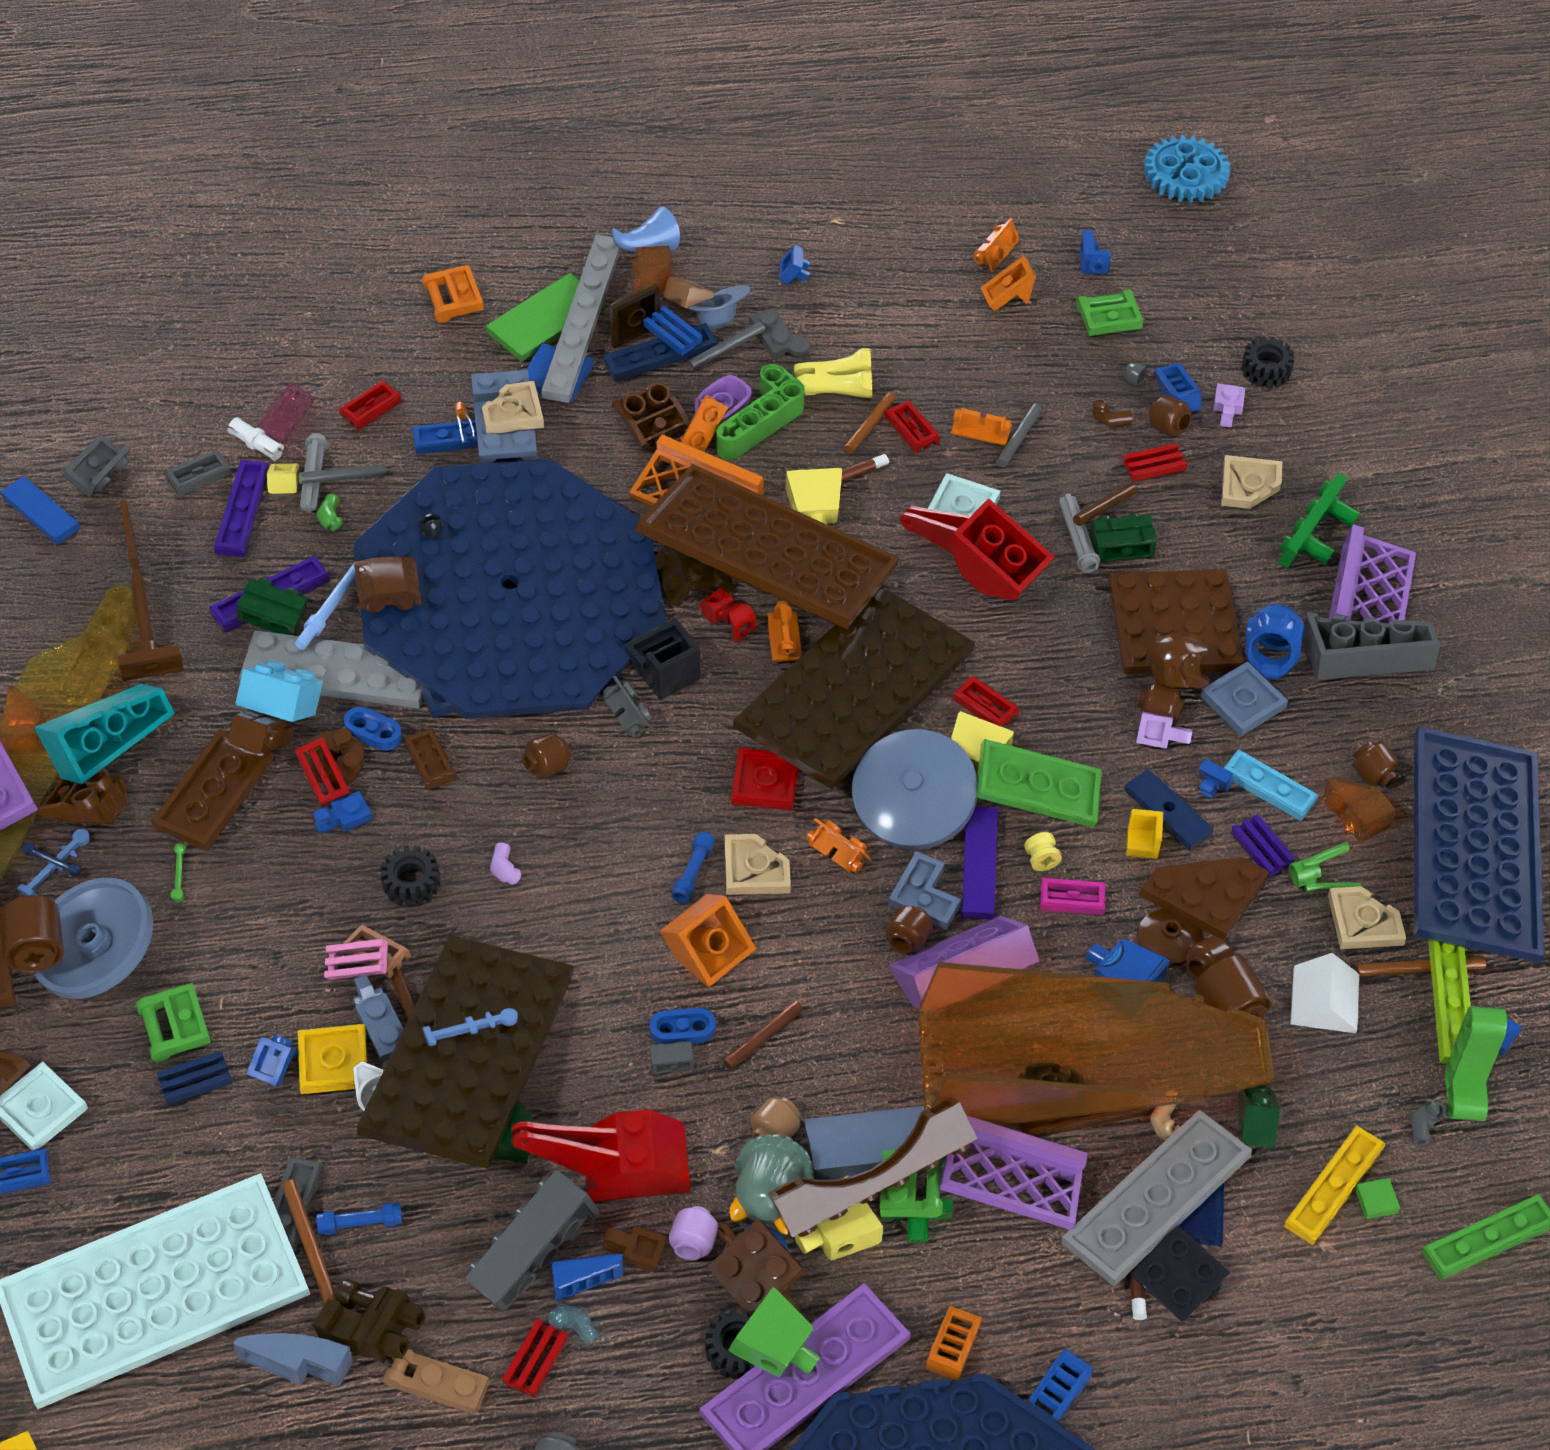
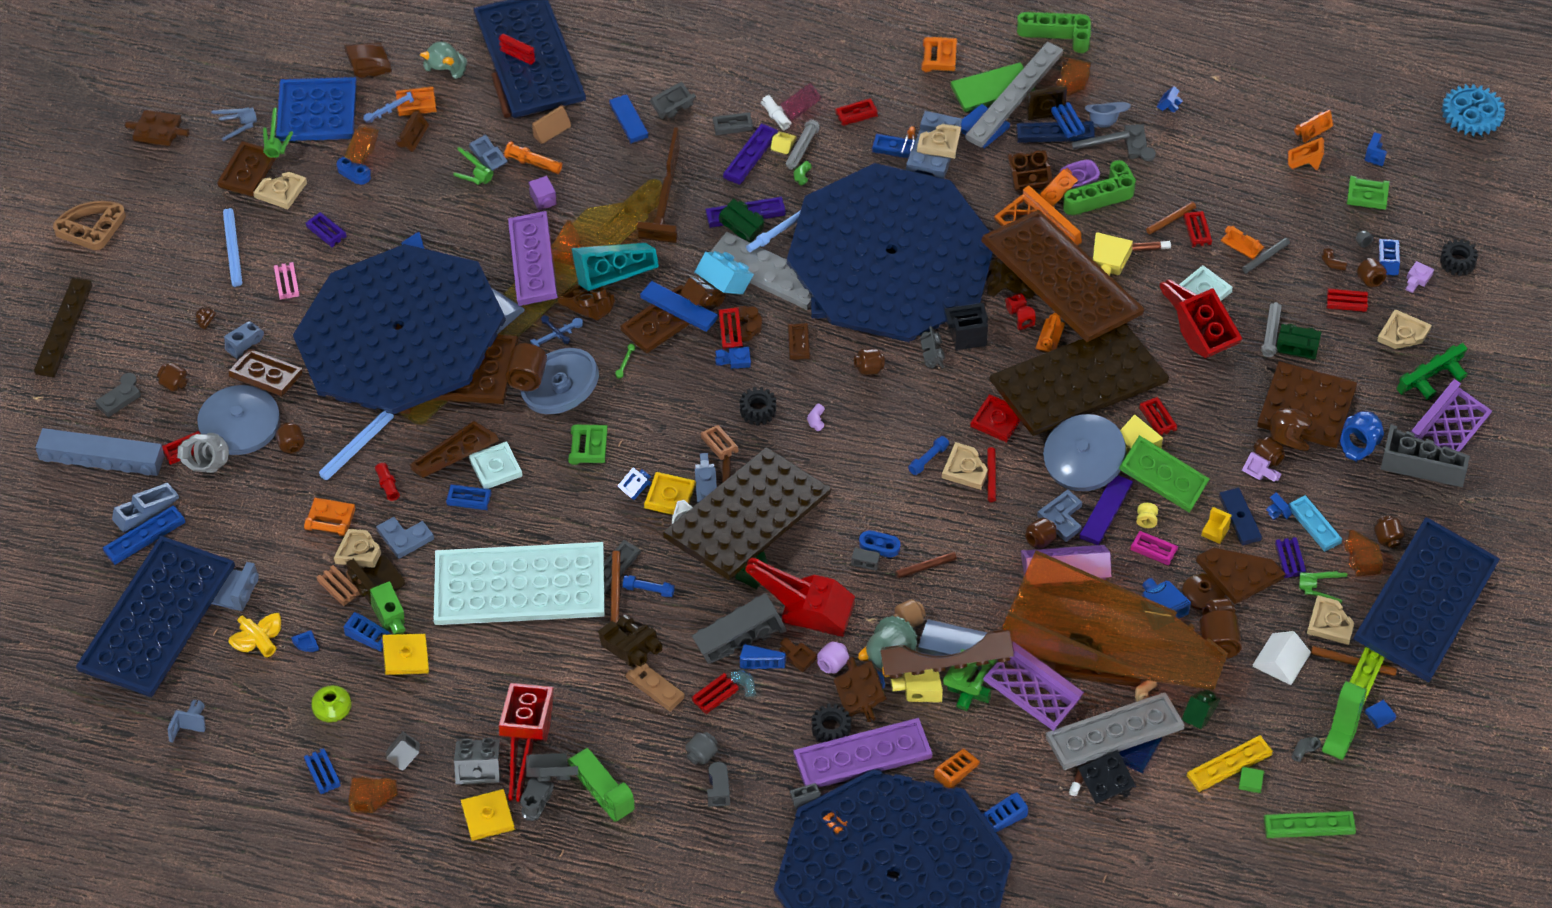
camera: 25 degrees right, 0 degrees up
dark blue tile [156,1050,232,1106] -> none
sand blue slope [233,1333,353,1386] -> none
dark grey bar [299,464,386,484] -> none
bright pink tile [324,939,388,980] -> none
blue plate [344,707,402,751] -> none
reddish brown slope [354,556,421,612] -> none
black hinge [419,513,443,539] -> none
medium blue piece [423,1008,518,1046] -> none
medium blue hat [612,206,680,254] -> none
orange slope [659,894,757,987] -> none
medium nougat slope [663,276,714,308] -> none
bright green torso [728,1287,821,1377] -> none
light yellow piece [794,348,872,399] -> none
orange hinge [806,818,872,874] -> none
reddish brown bar [1073,483,1137,526] -> none
sand blue plate [1200,661,1288,736] -> none
none -> blue tile [640,281,718,332]
none -> red bar [987,447,996,502]
none -> bright green beam [1017,12,1091,53]

